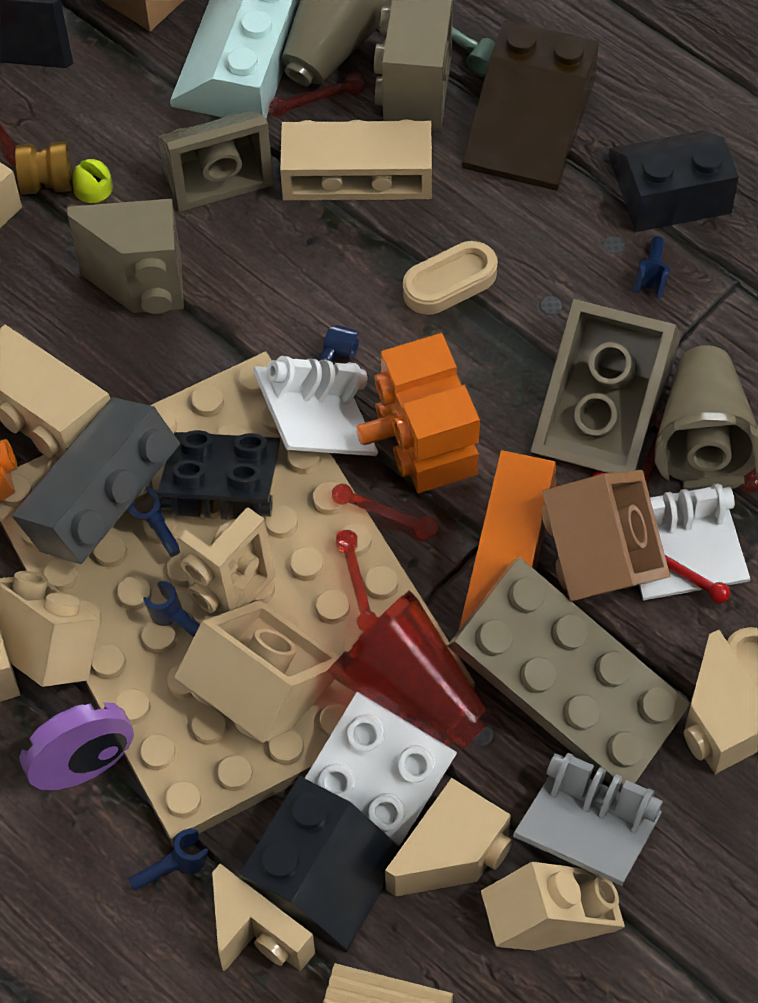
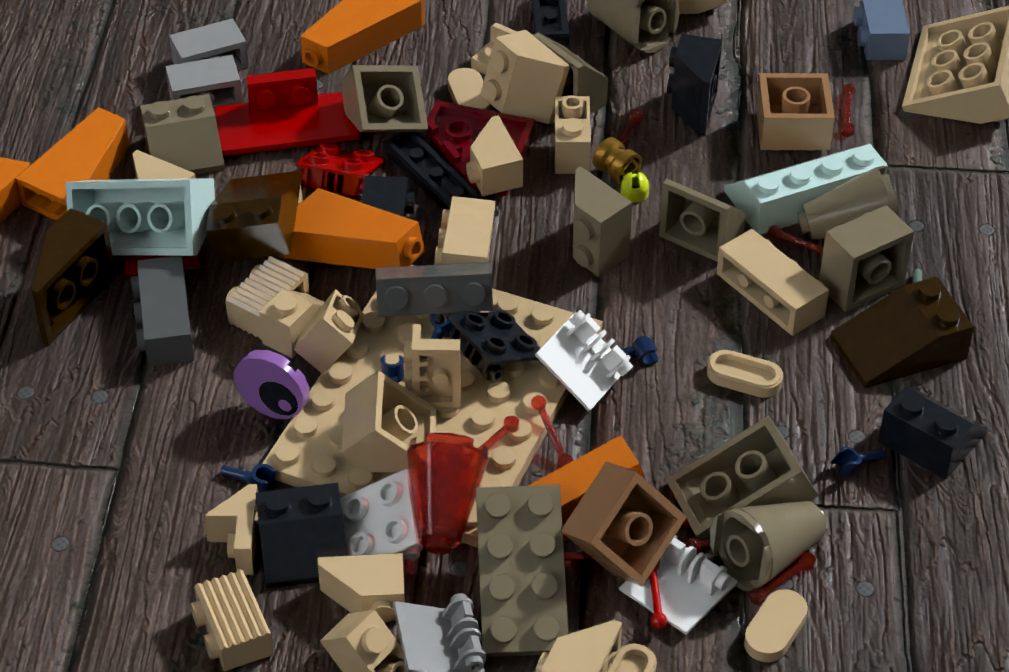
camera: 50 degrees right, 15 degrees down
orange brick [356,333,480,494] -> none

